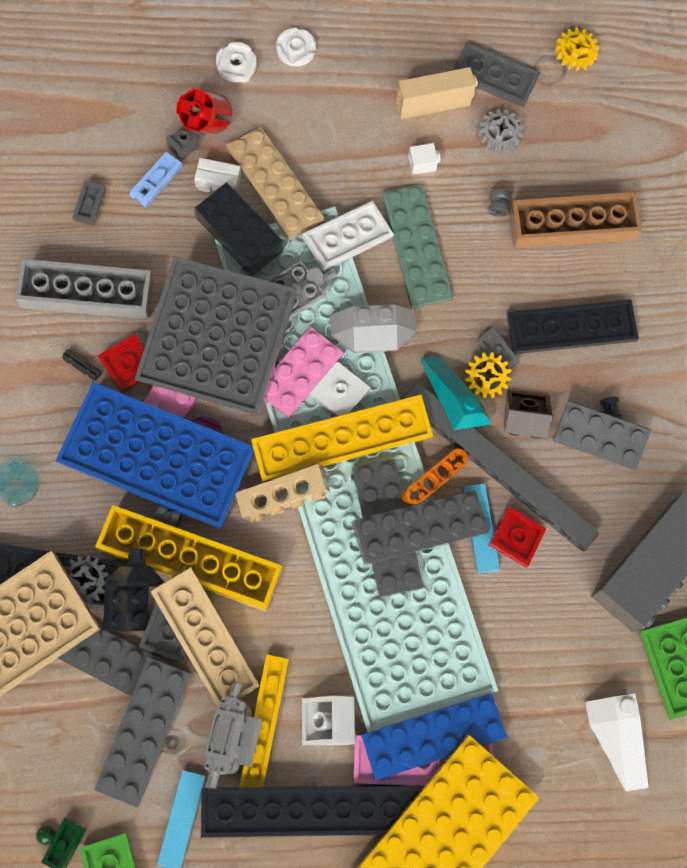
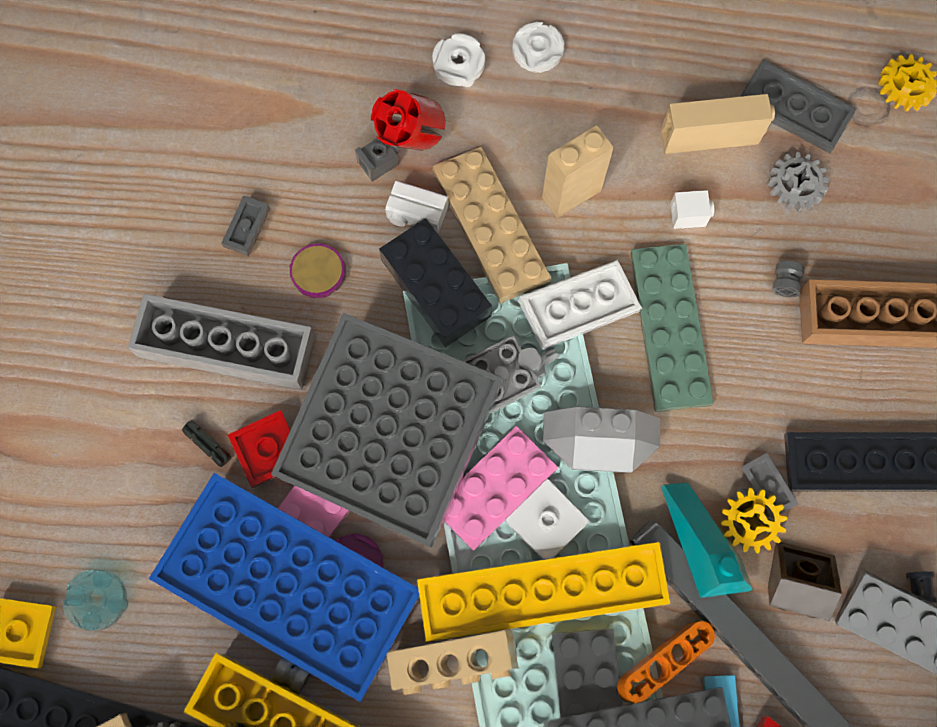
camera: 15 degrees right, 0 degrees up
light blue plate [130,152,183,208] -> none
none -> pearl gold tile [290,244,345,298]
none -> tan brick [542,125,614,218]

